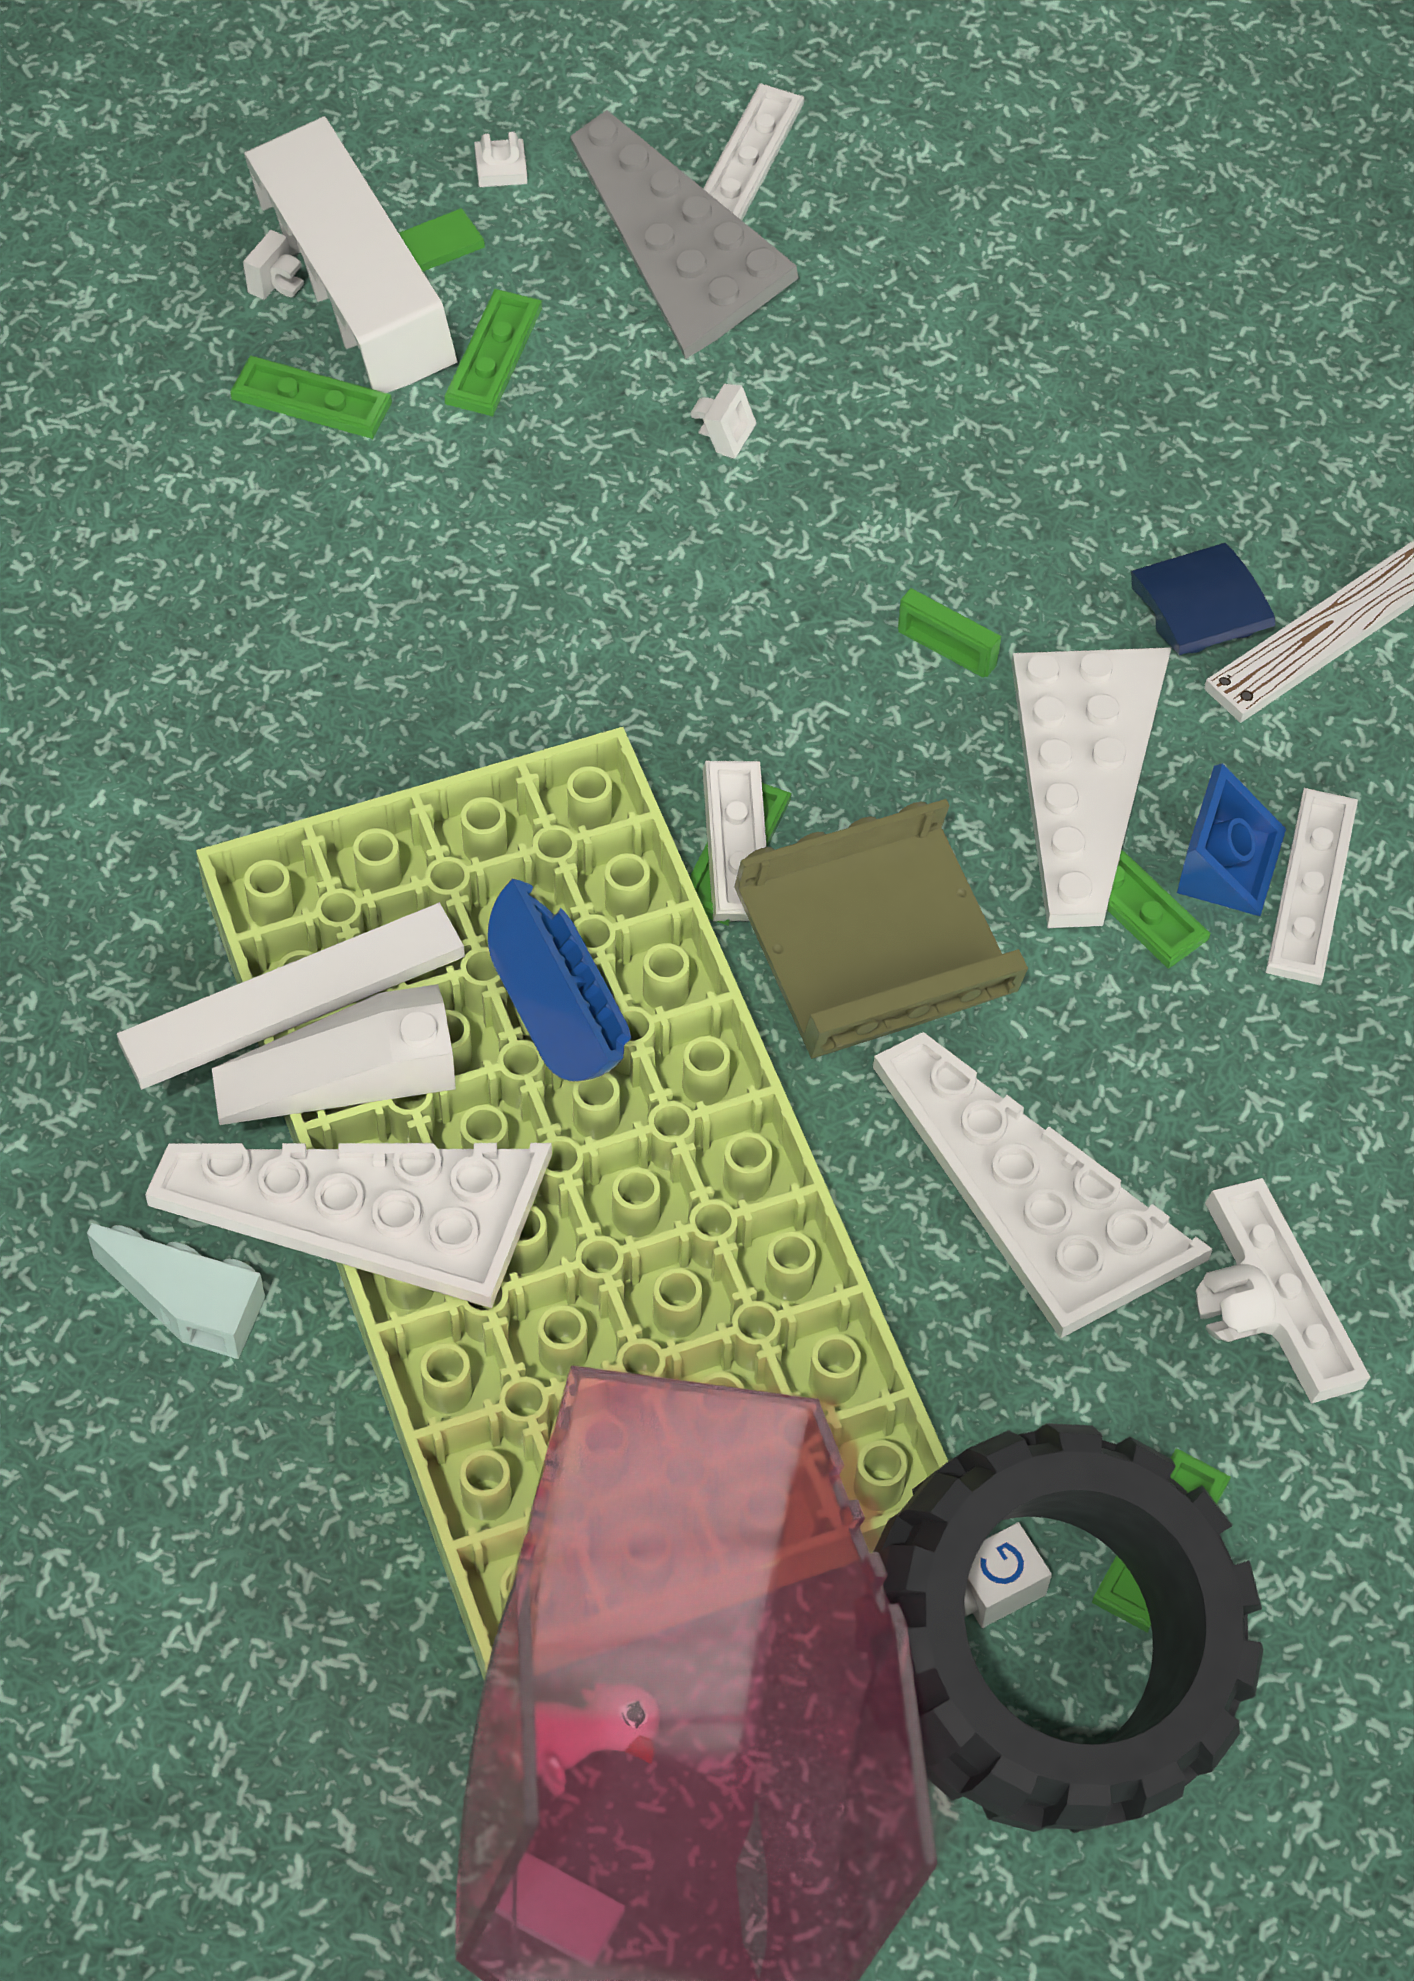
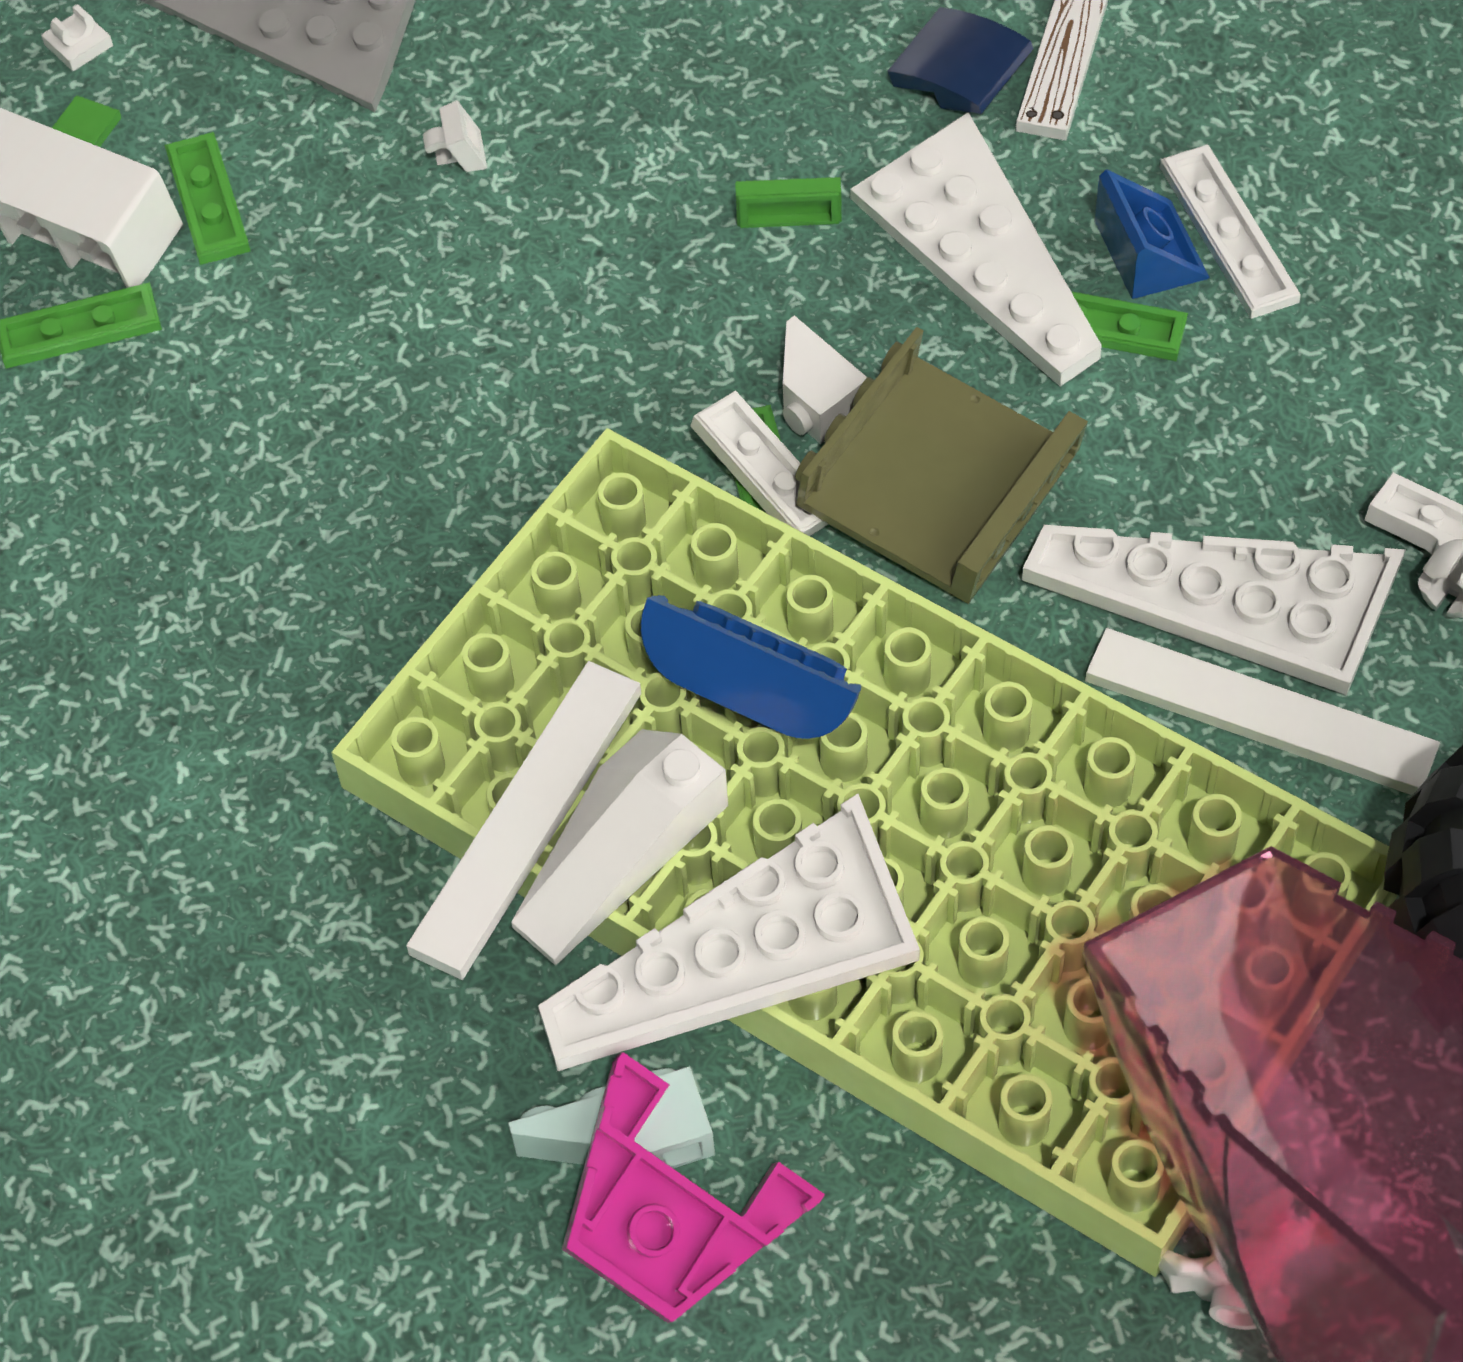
camera: 30 degrees left, 0 degrees up
none -> dark pink wing [562,1052,825,1323]
none -> white slope [783,316,868,444]
none -> white tile [1085,628,1440,795]

